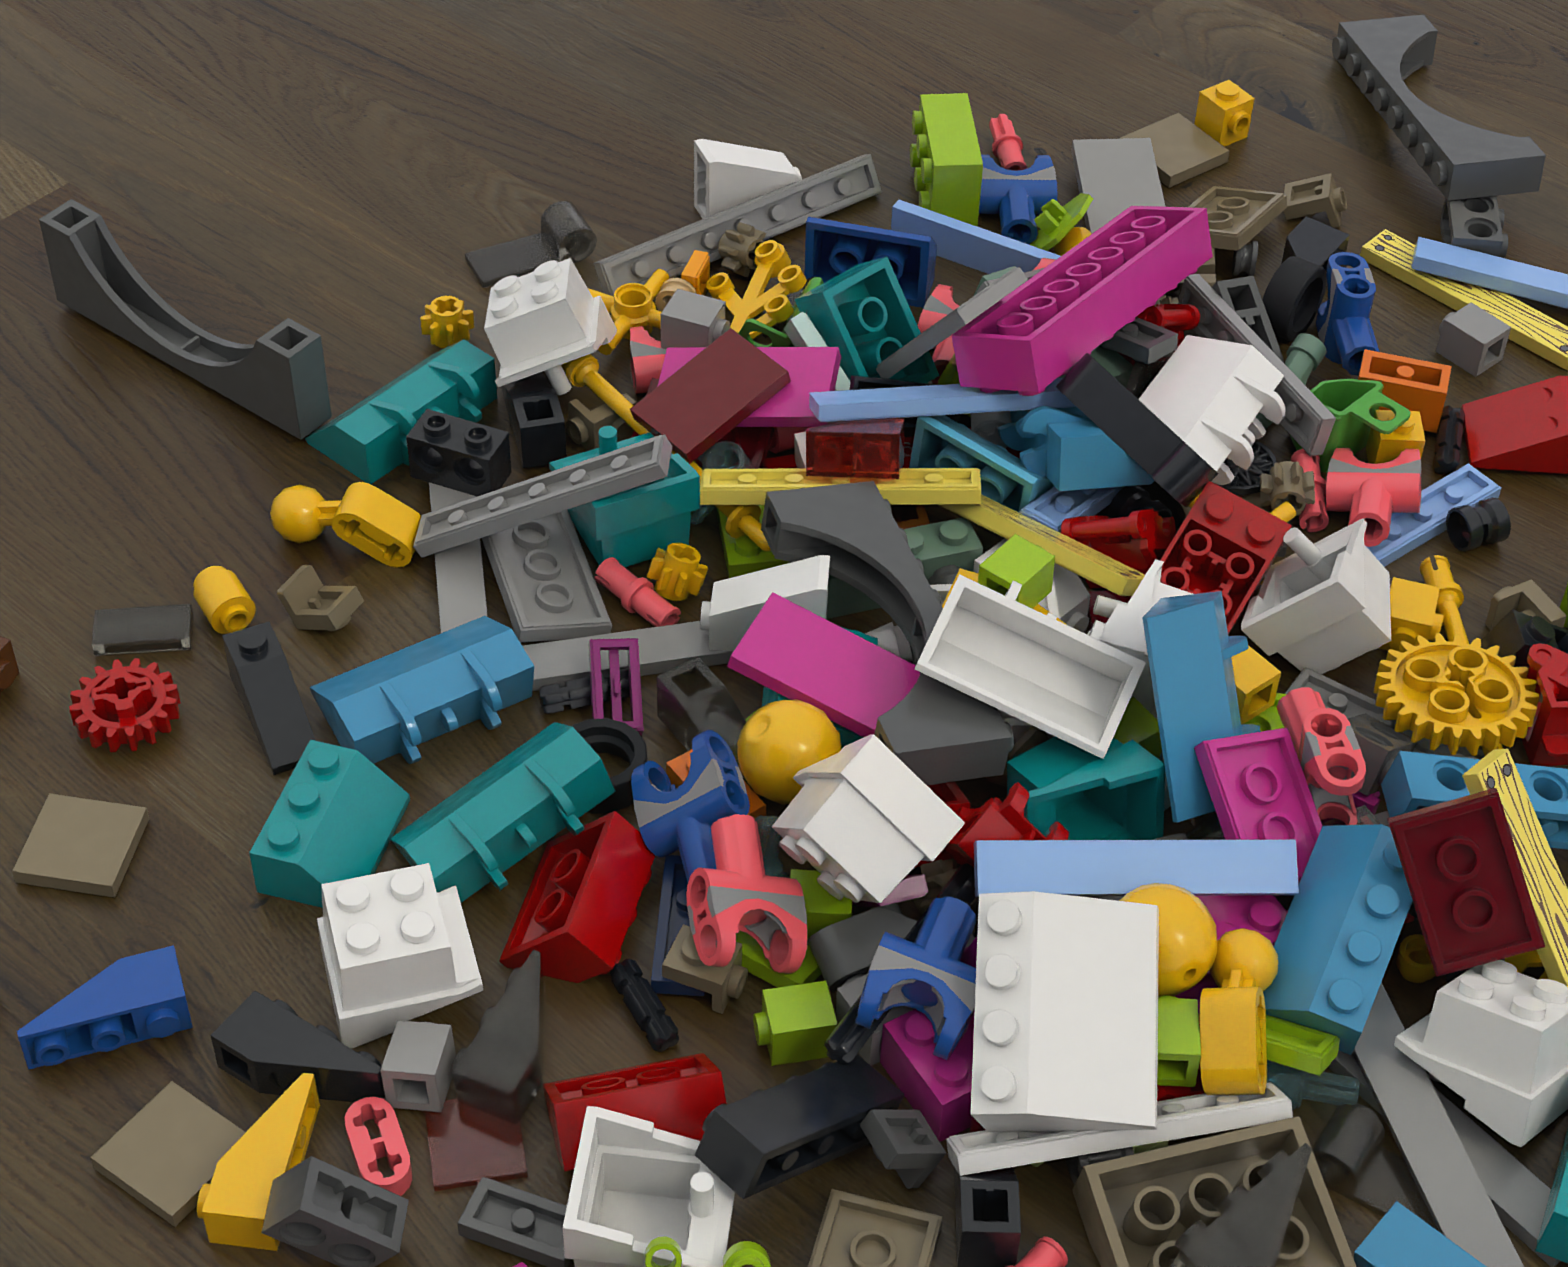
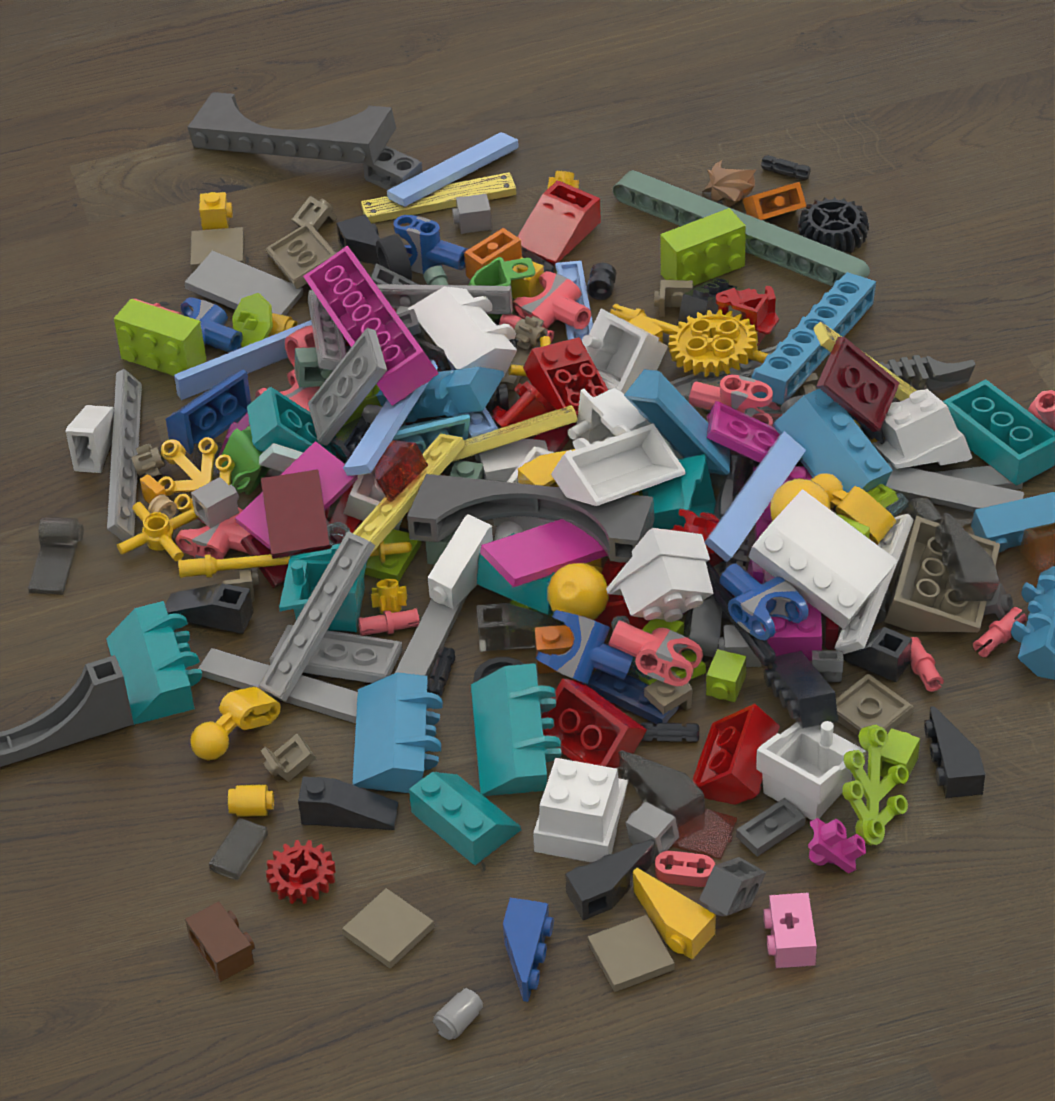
camera: 55 degrees left, 0 degrees up
black brick [406,409,512,496] -> none
yellow gear [420,296,474,349] -> none
white piece [484,258,617,395] -> none
magenta tile [588,638,644,736] -> none
lime brick [978,534,1055,609] -> none
black beam [1055,353,1219,508] -> none

